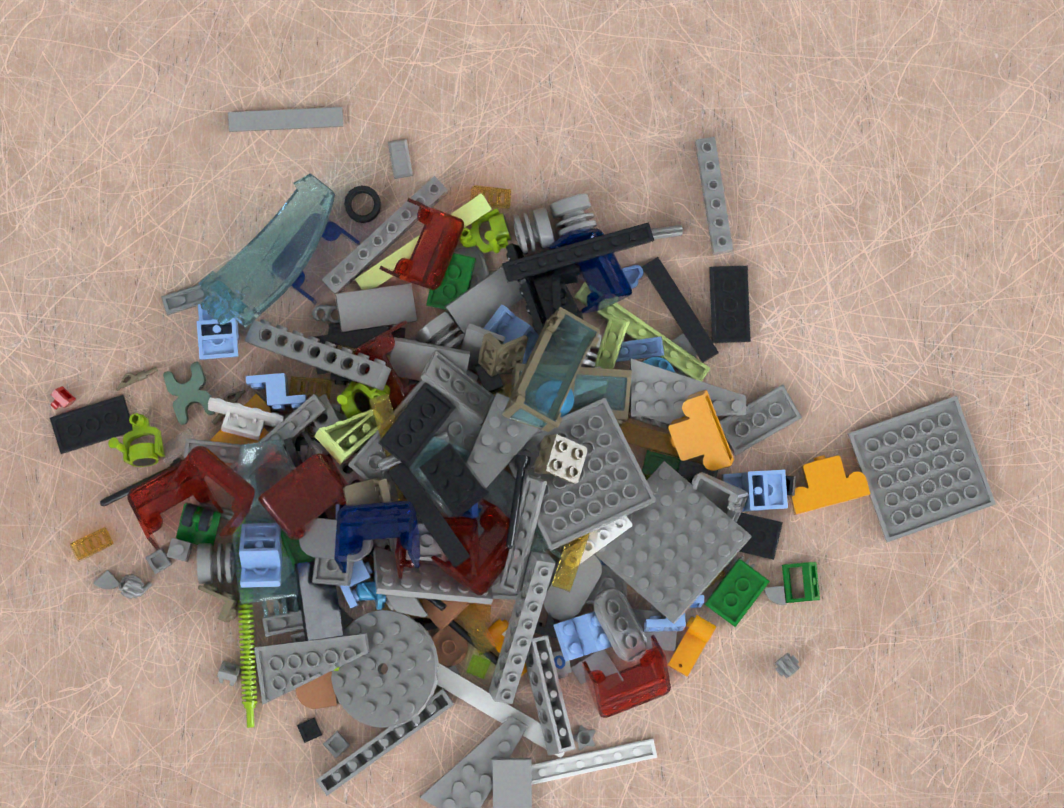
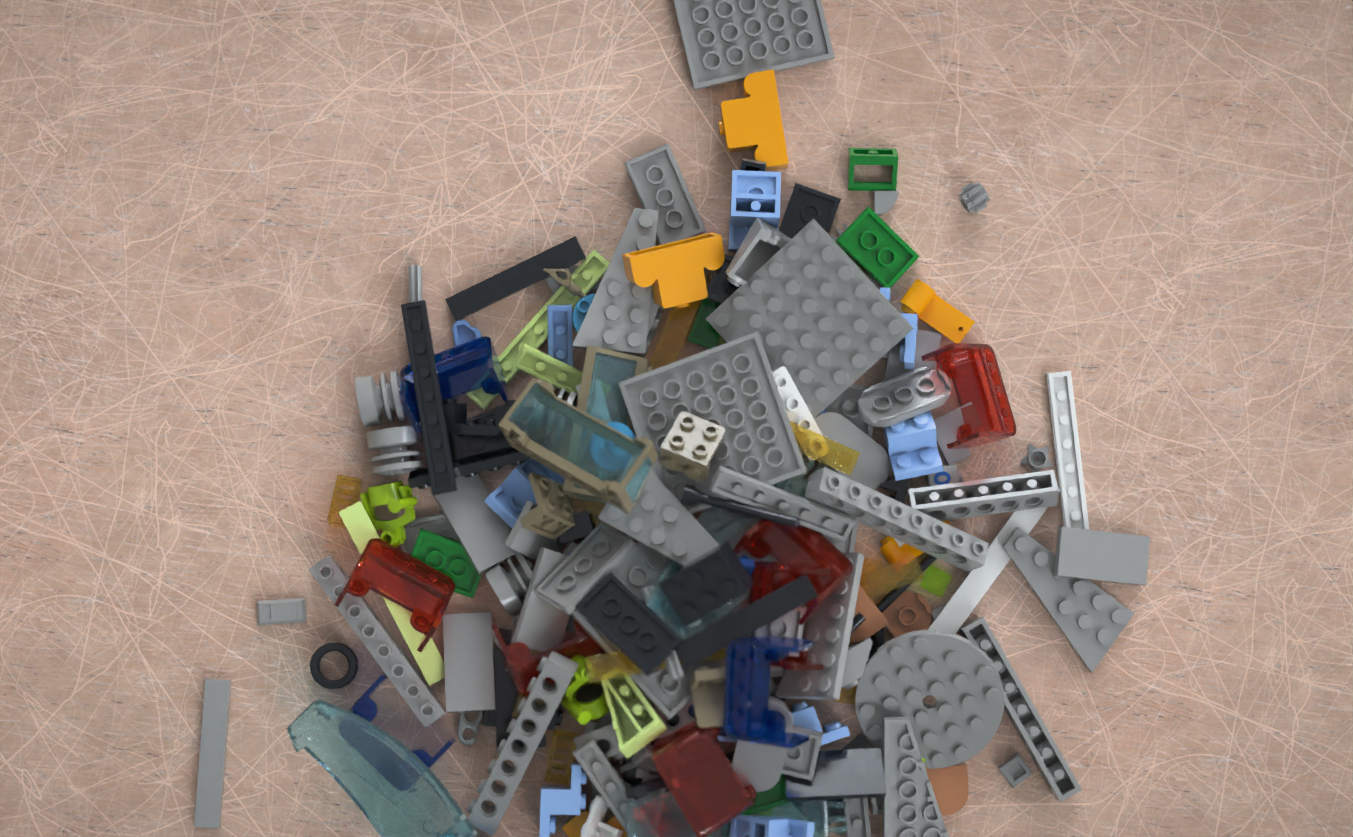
camera: 90 degrees left, 0 degrees up
black tile [297,717,322,743] -> none
dark azure plate [356,571,386,610] -> none
light grey brick [695,137,733,255] -> none
black plate [709,265,751,344] -> none
none -> dark tan hand [543,268,587,299]

